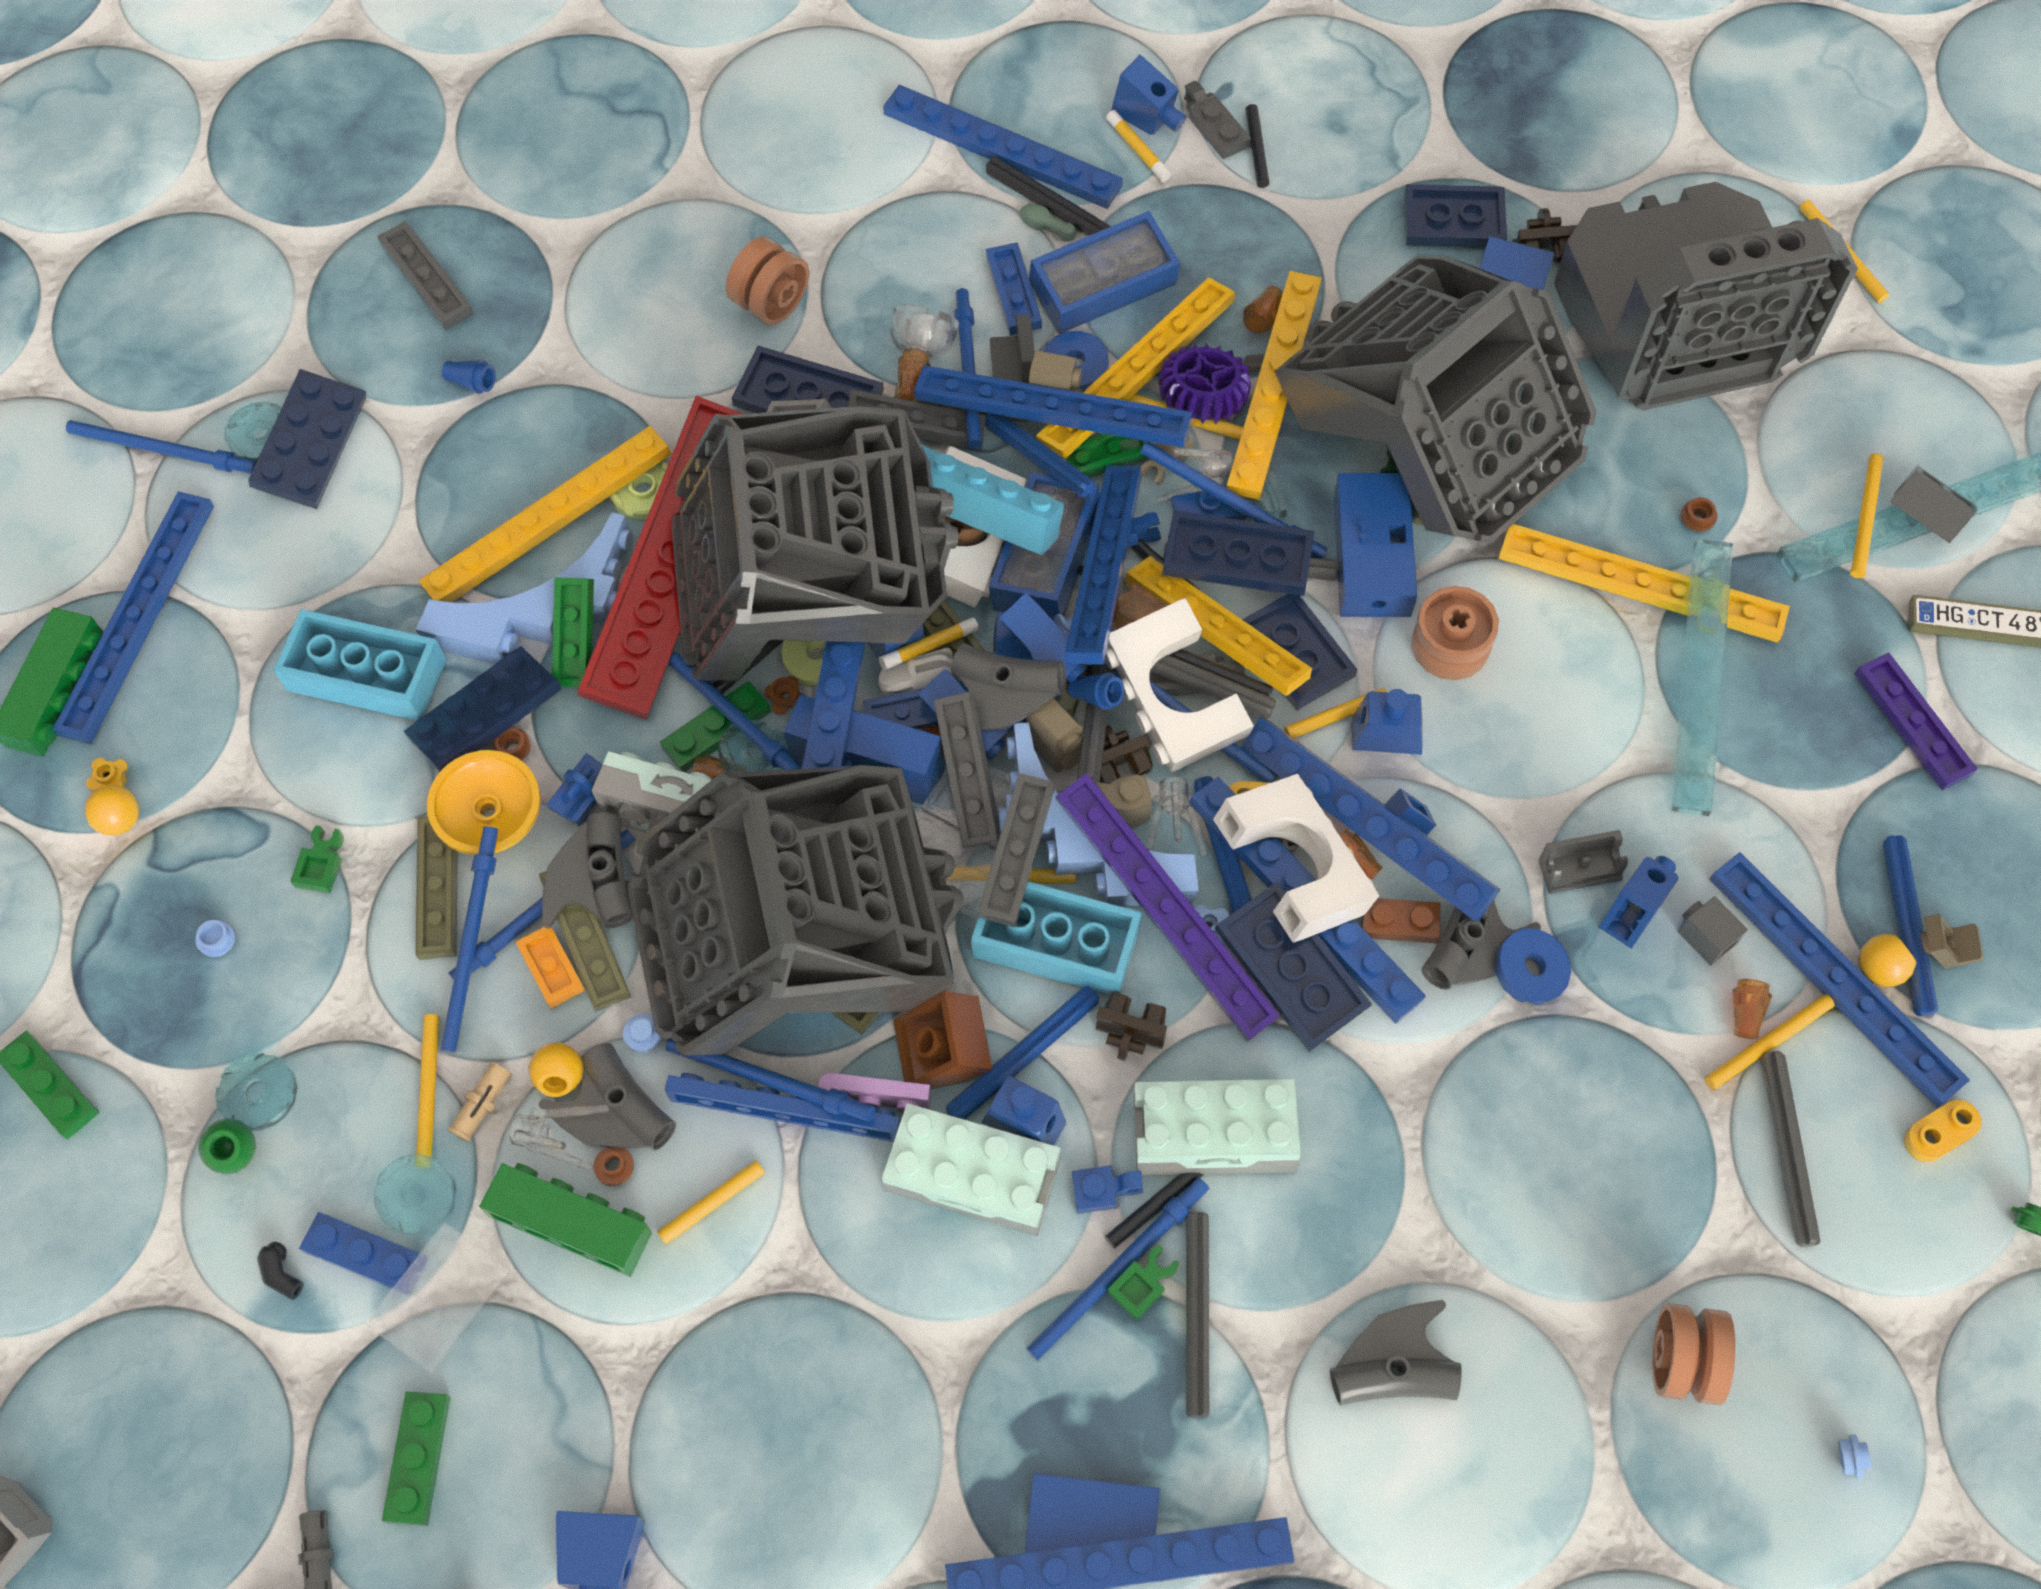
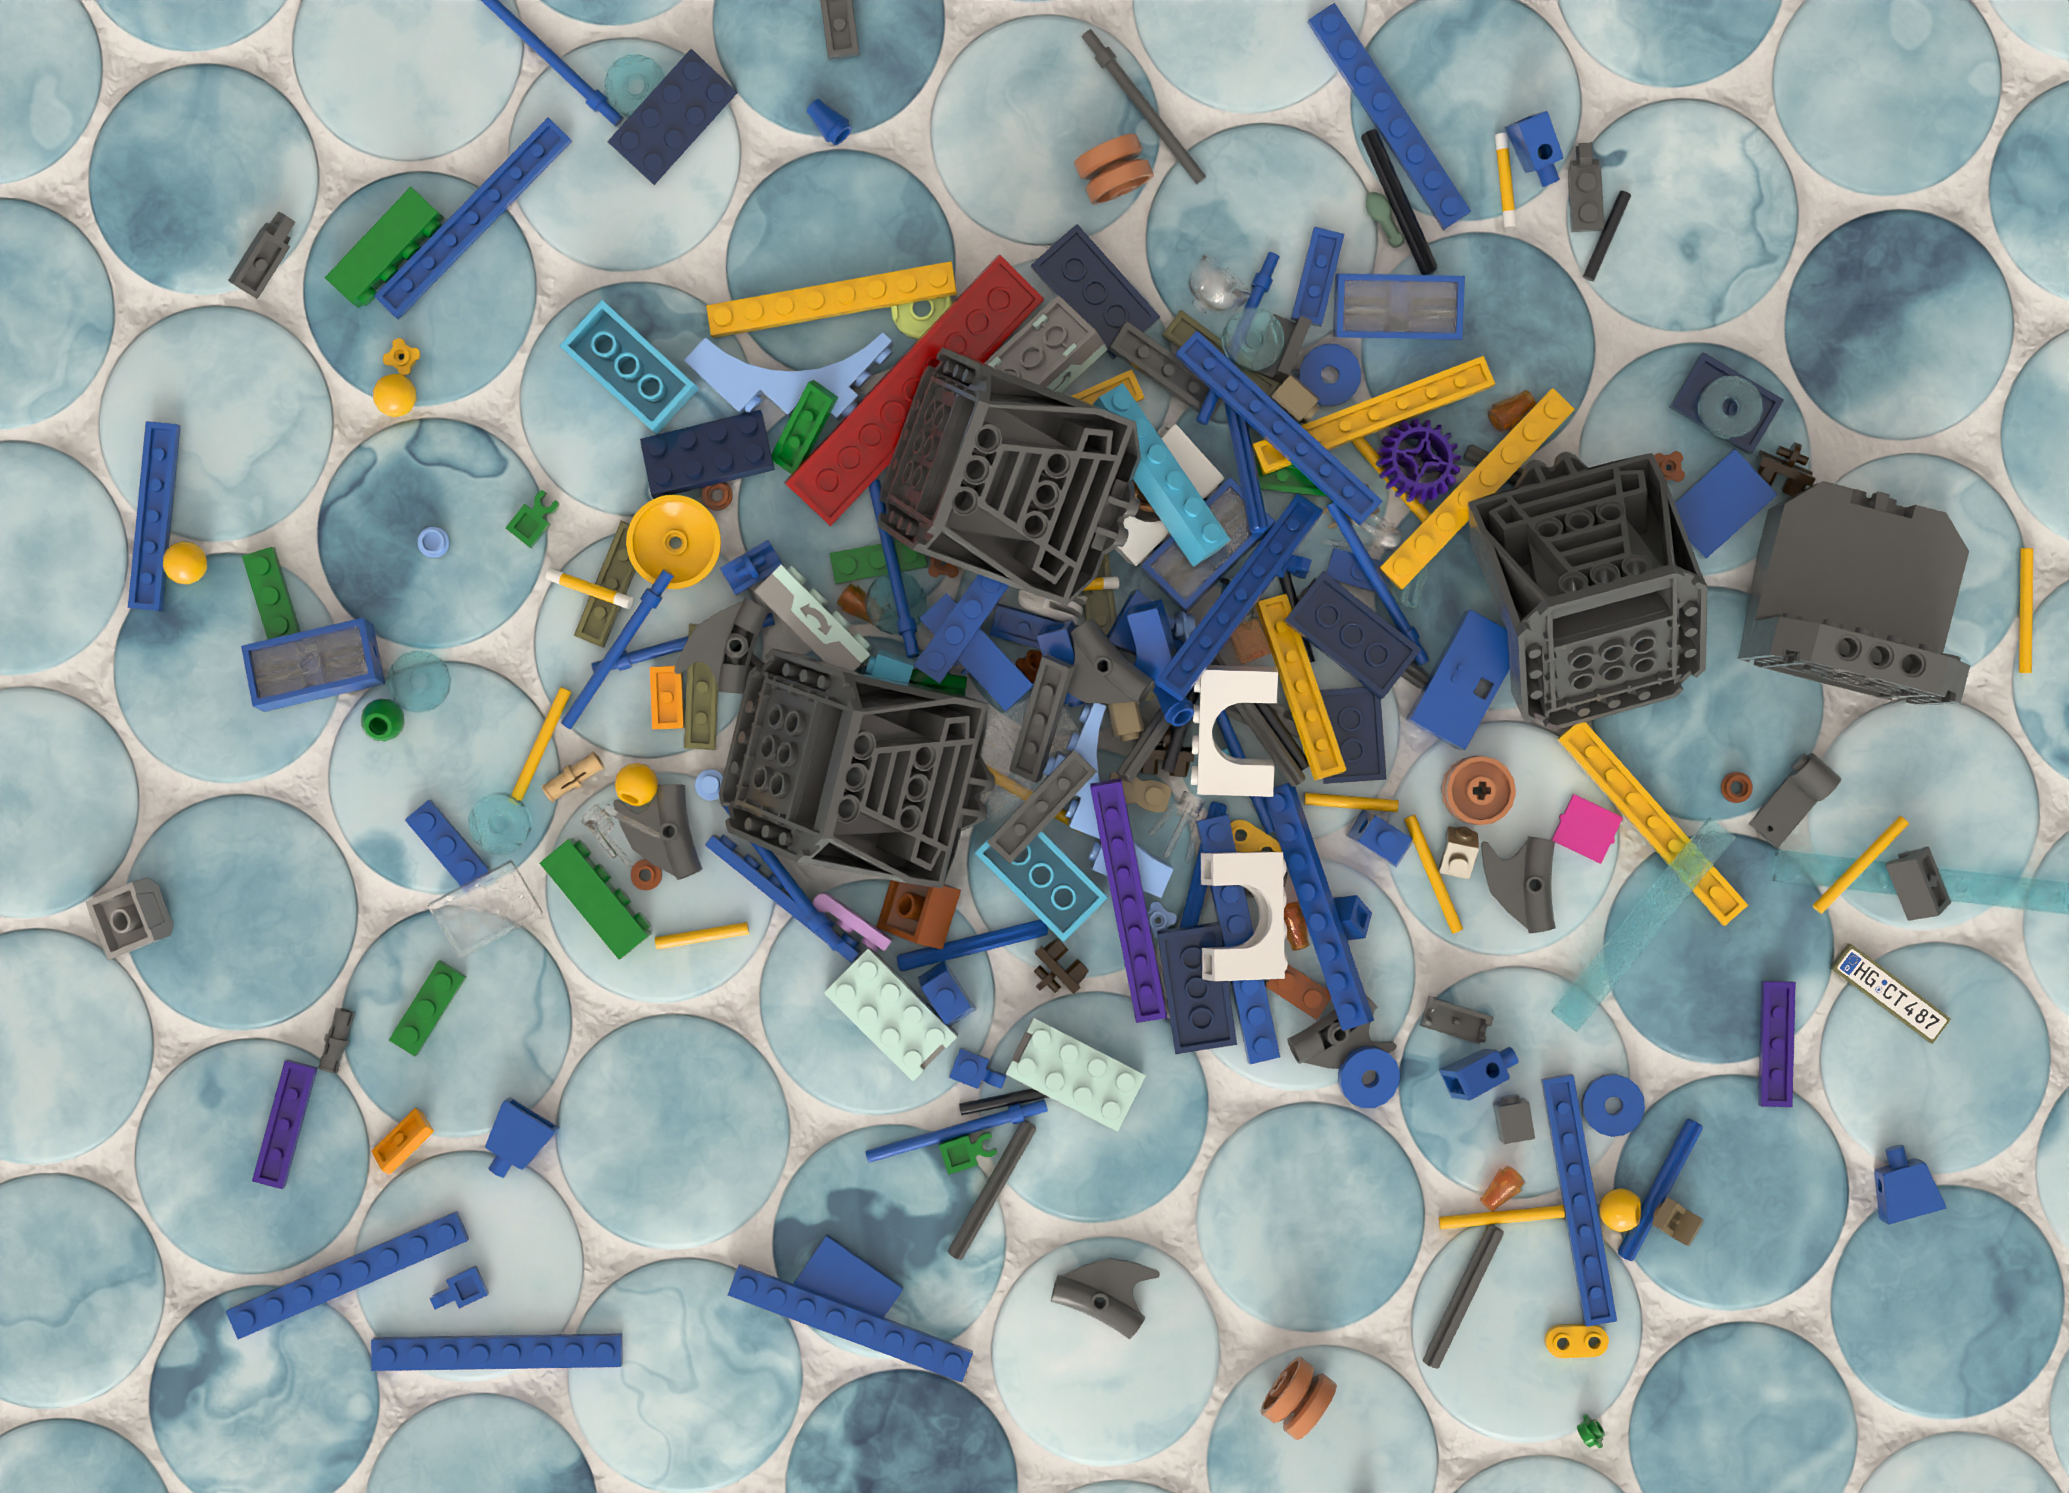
camera: 25 degrees right, 25 degrees up
black arm [257,1241,304,1300] -> none
clear orange cone [897,349,931,402] -> none
none -> brick [241,618,385,712]
none -> yellow bar [546,568,634,609]
none -> dark grey bar [1081,29,1206,184]
none -> black bar [1162,686,1199,773]
none -> clear light blue tile [1222,308,1285,371]
none -> yellow bar [1404,814,1463,934]
none -> bracket [1439,826,1479,879]
none -> dark grey pin [1481,836,1556,933]
none -> dark pink piece [1551,794,1623,864]
none -> blue tile [1581,1074,1645,1137]
none -> clear light blue tile [1698,375,1763,439]
none -> dark grey door [1748,753,1841,848]

